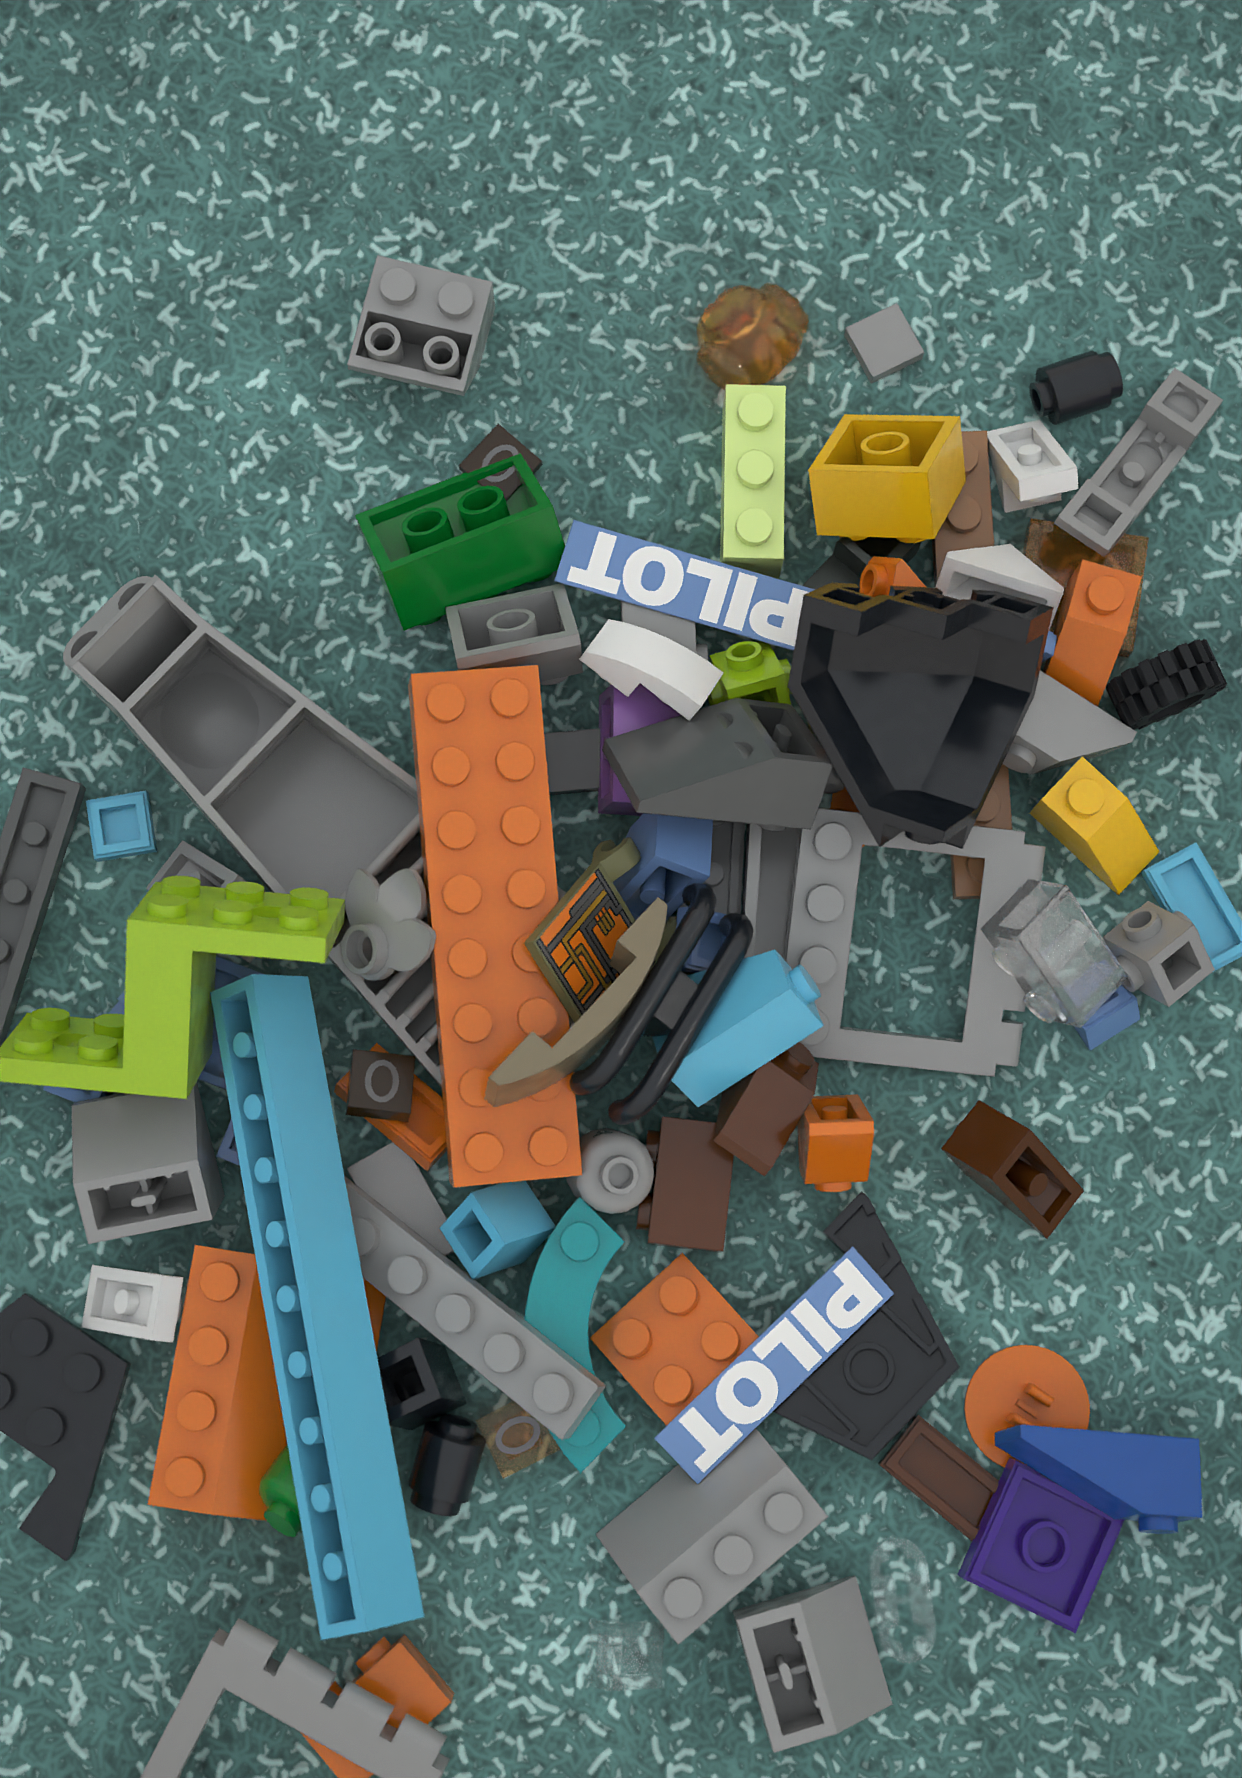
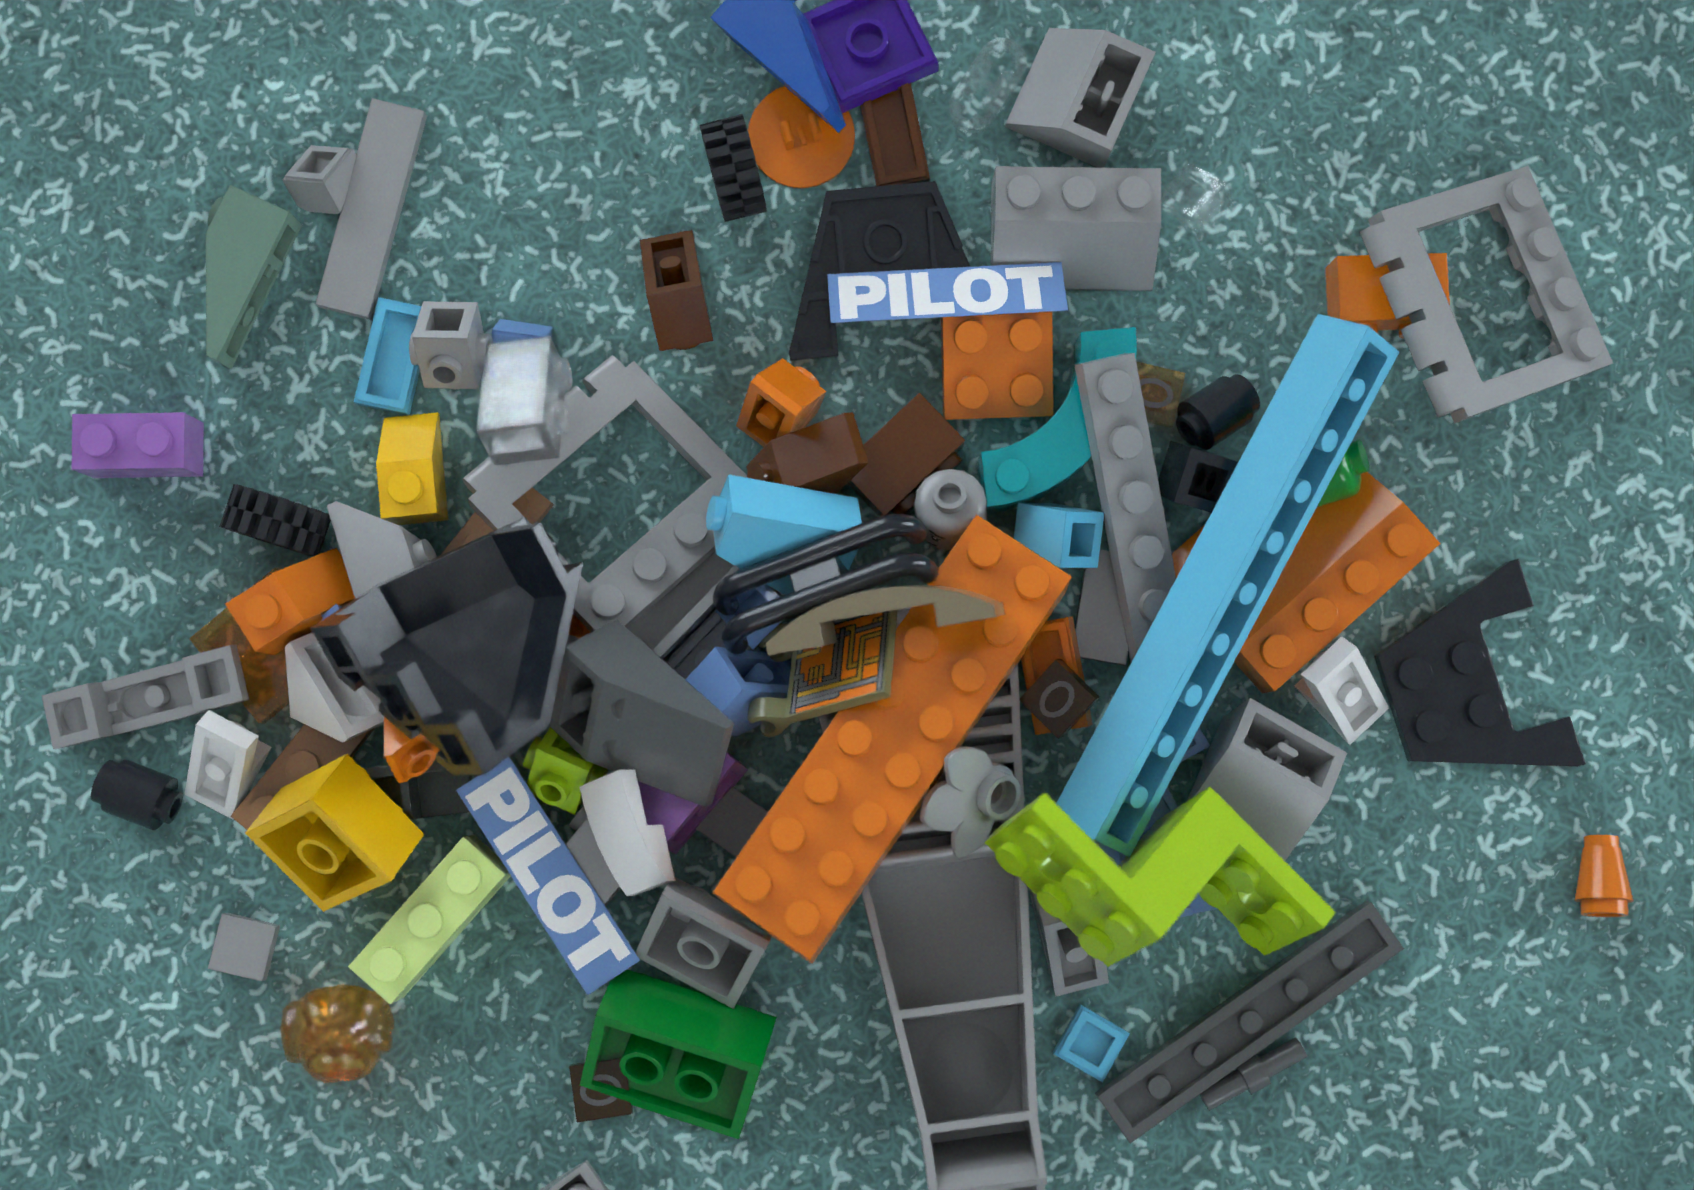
camera: 140 degrees left, 5 degrees up
none -> black tyre [700,114,767,222]

